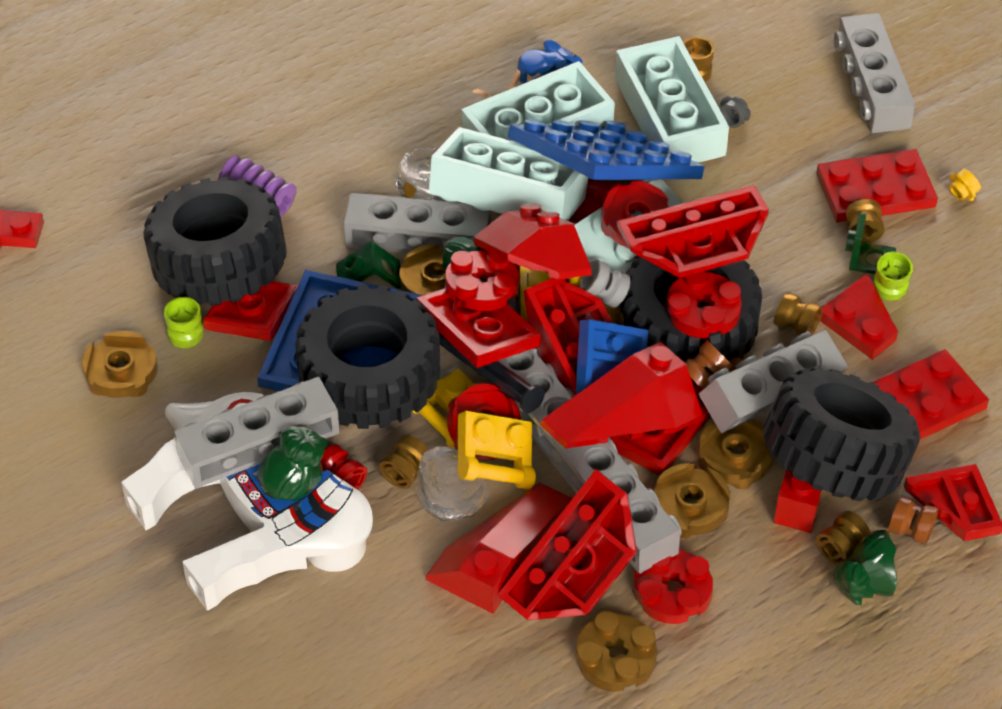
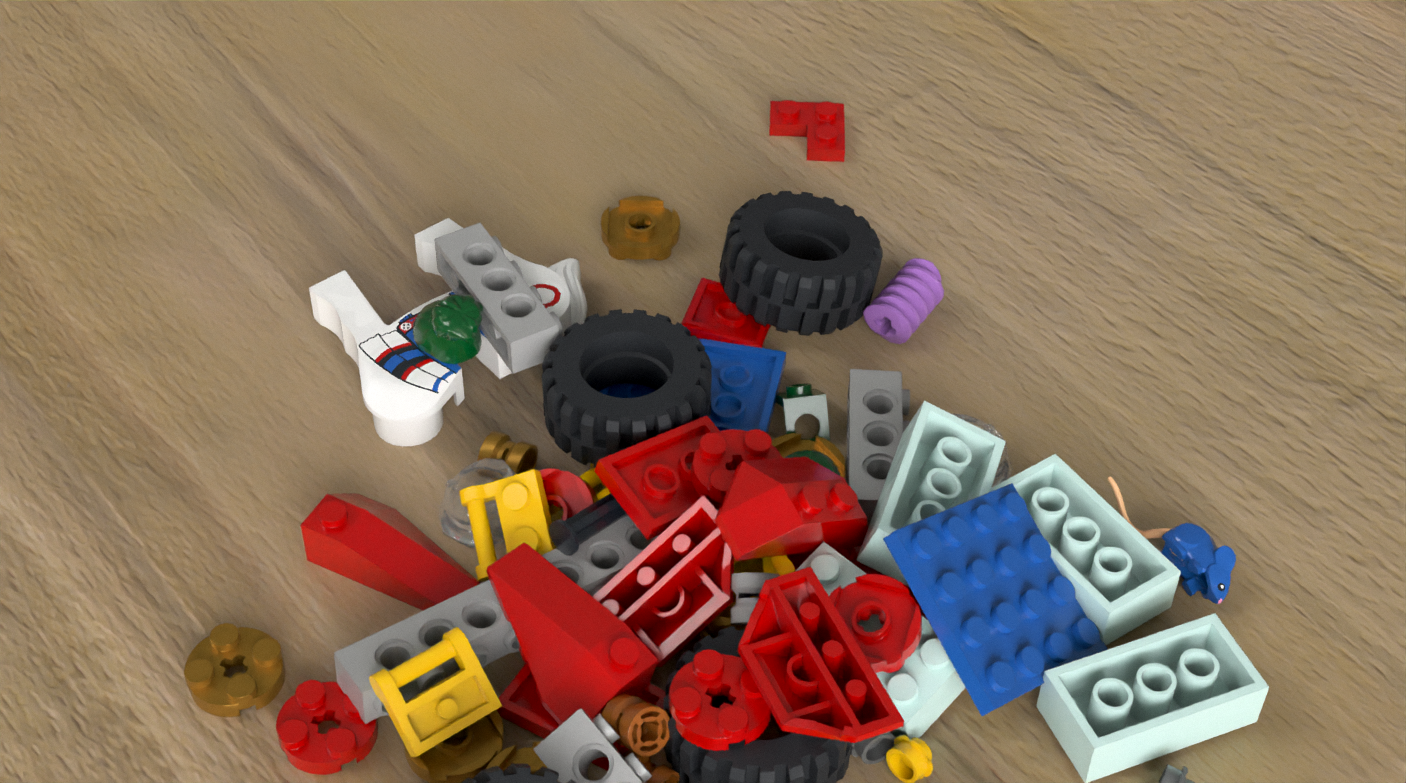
camera: 85 degrees right, 5 degrees down
lime wheel [164,297,204,348] -> none
red wheel [320,444,368,490] -> none
red wedge [497,469,637,621] -> none
blue wing [576,319,648,393] -> none
pearl gold wheel [683,36,714,82] -> none
none -> yellow plate [369,627,502,757]

